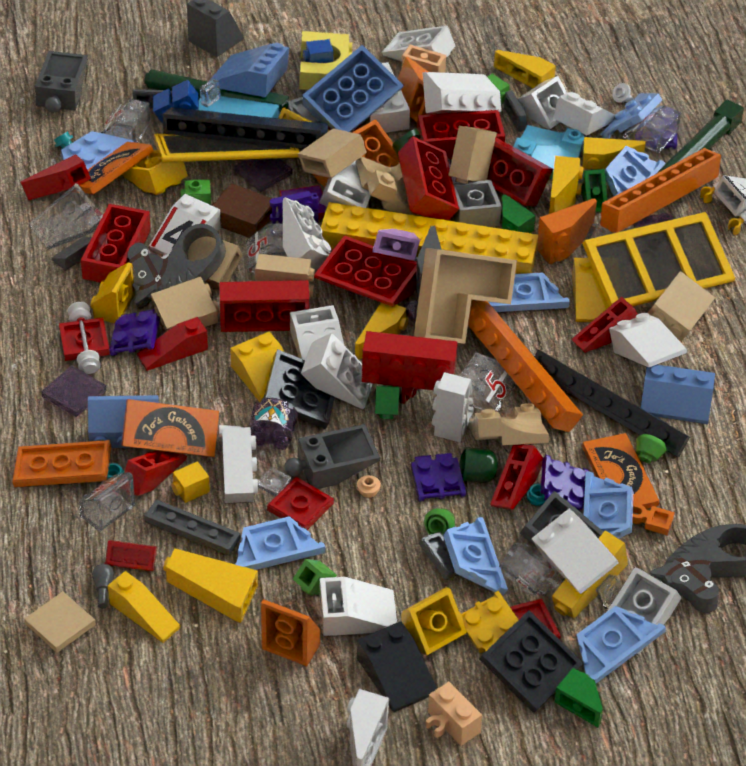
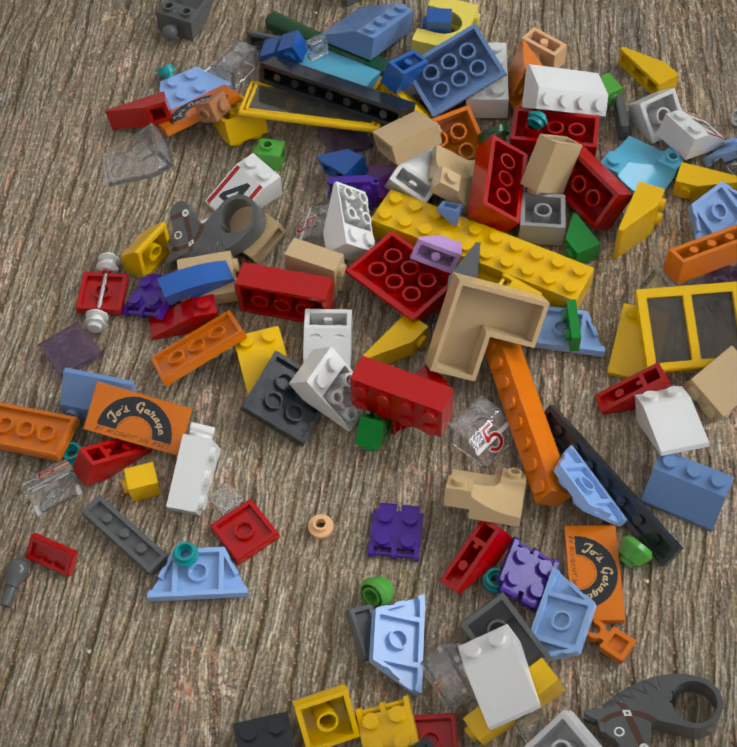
camera: 20 degrees right, 10 degrees up
dark grey slope [51,237,92,270] -> none
red brick [81,204,151,283] -> none
yellow slope [108,571,180,643] -> none
yellow slope [163,549,258,623] -> none
reddish brown brick [211,183,272,240] -> none
clear purple brick [248,398,298,450] -> none
orange slope [261,599,320,666] -> none
dark grey slope [285,424,380,489] -> none
bright green brick [293,559,337,596] -> none
white slope [320,577,397,636] -> none
white slope [382,26,455,61] -> none
white wedge [432,372,474,443] -> none
dark green helmet [459,447,498,483] -> none
orange slope [537,198,597,265] -> none
green slope [579,169,607,212] -> none
none -> orange tile [150,310,247,387]
none -> blue slope [157,260,235,305]
none -> teal plate [172,542,199,567]
none -> nougat bracket [194,90,232,123]
none -> blue slope [317,149,369,177]
none -> blue slope [380,49,429,94]
none -> medium blue slope [437,200,464,226]
none -> teal plate [527,110,548,130]
none -> light blue wing [553,445,628,527]
none -> green plate [561,299,581,352]

